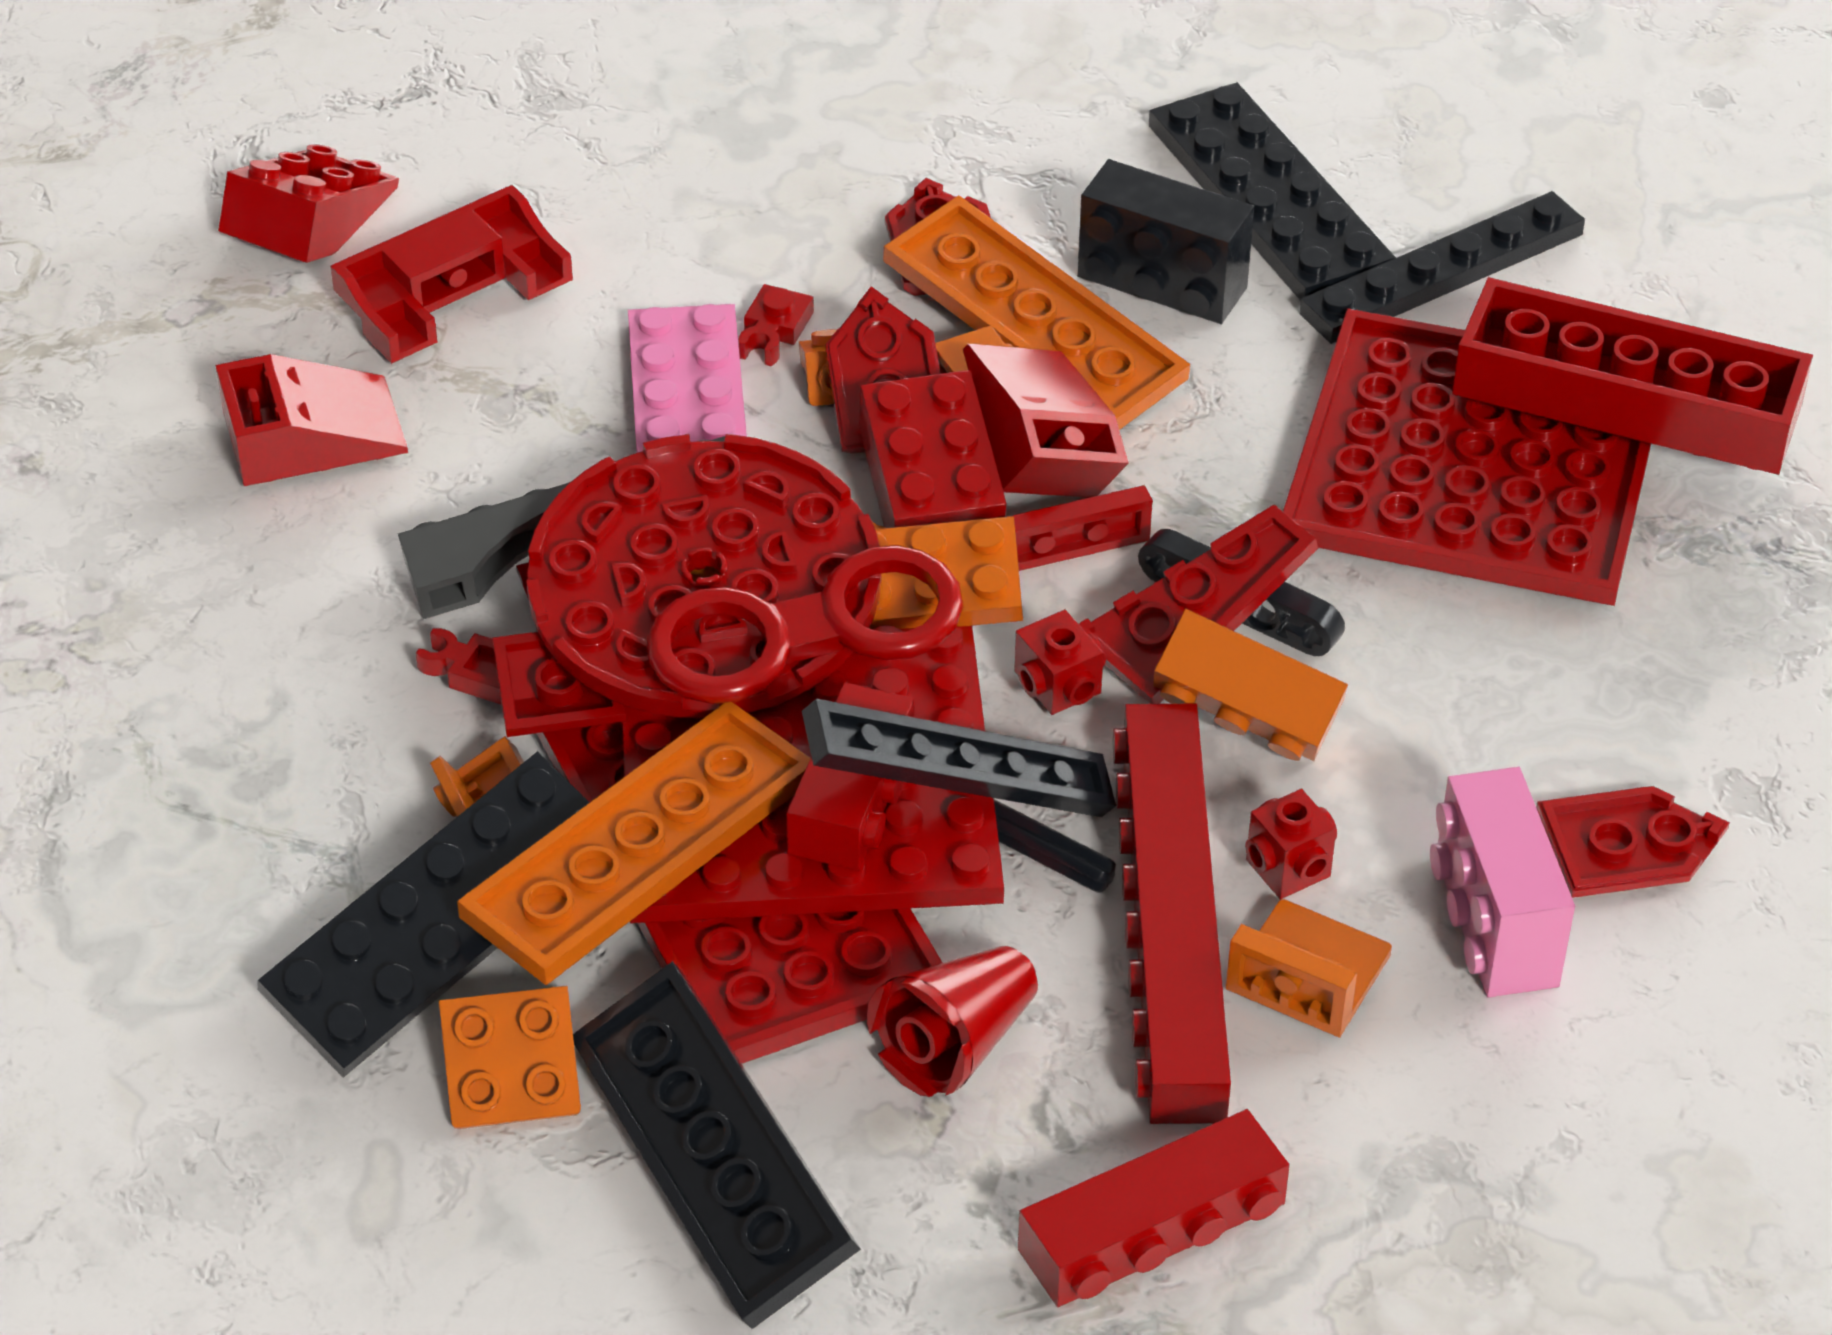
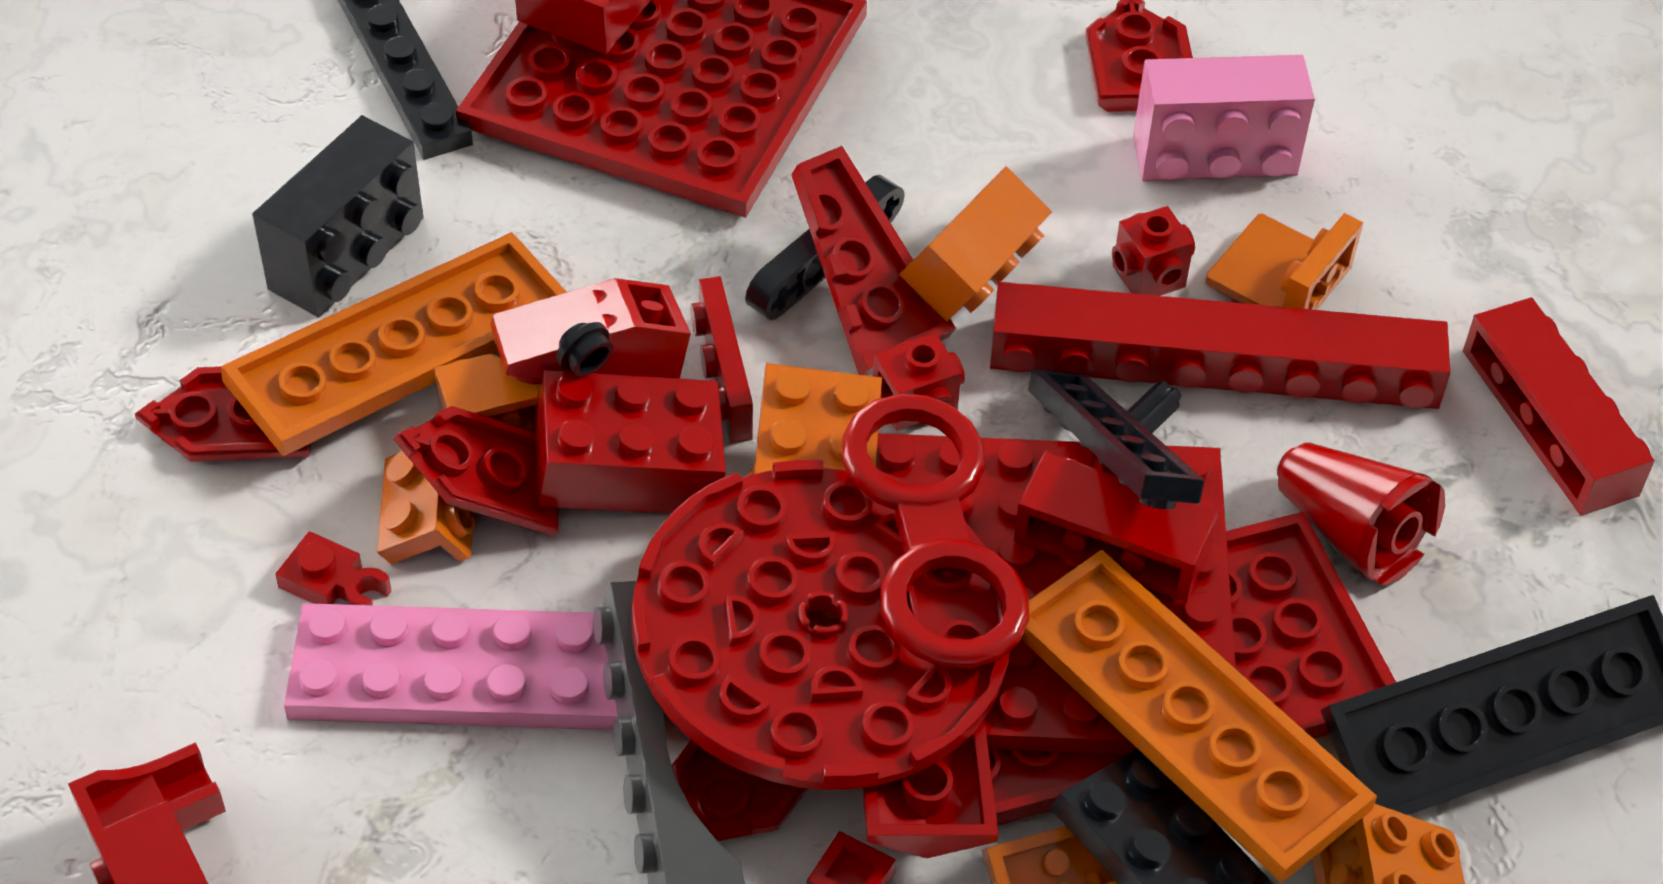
camera: 85 degrees left, 5 degrees up
black plate [1149,82,1396,301] -> none
none -> black plate [556,322,613,377]

